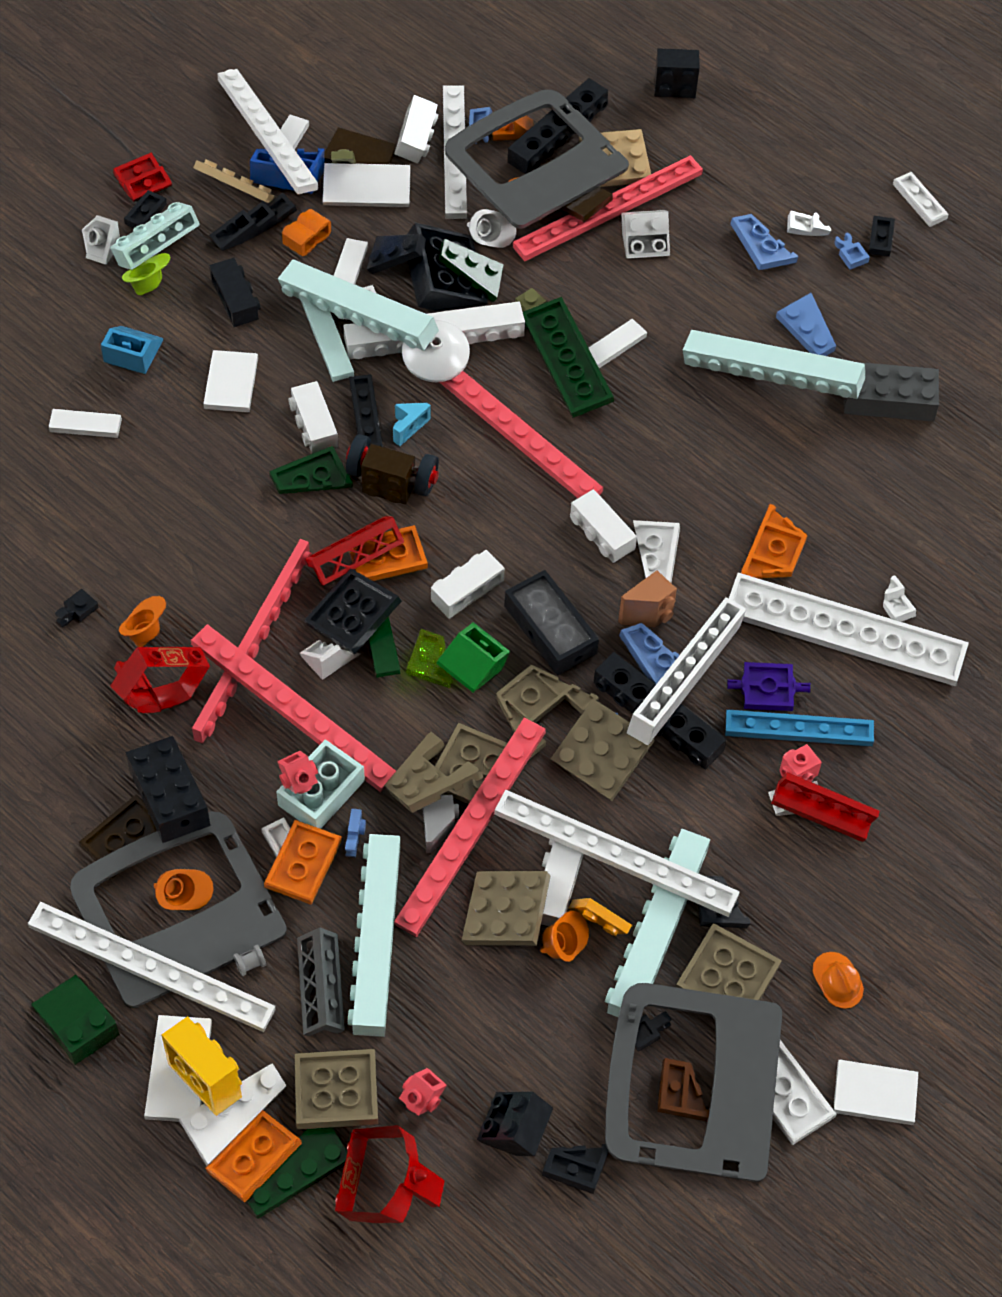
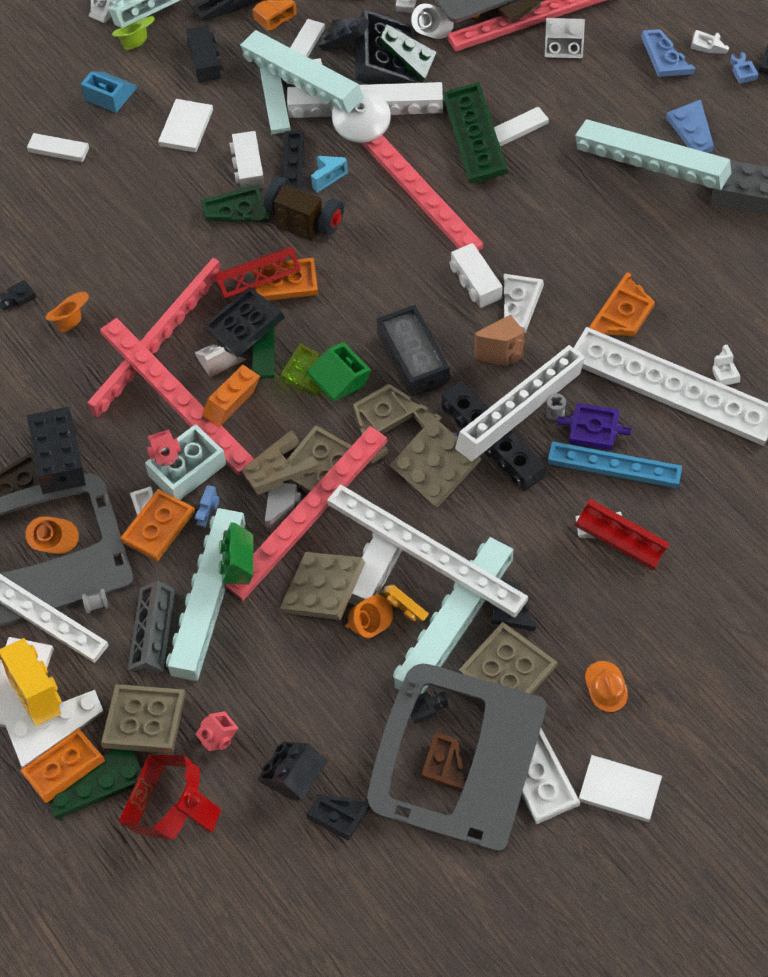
camera: 15 degrees right, 0 degrees up
red piece [110,647,210,713] -> none
white brick [431,550,505,619] -> none
olive plate [515,288,546,312] -> none
medium blue wing [619,623,680,684] -> none
coral brick [780,744,822,782] -> none
none -> orange brick [202,365,260,427]
none -> green slope [218,522,253,585]
none -> light grey bush [546,394,566,421]

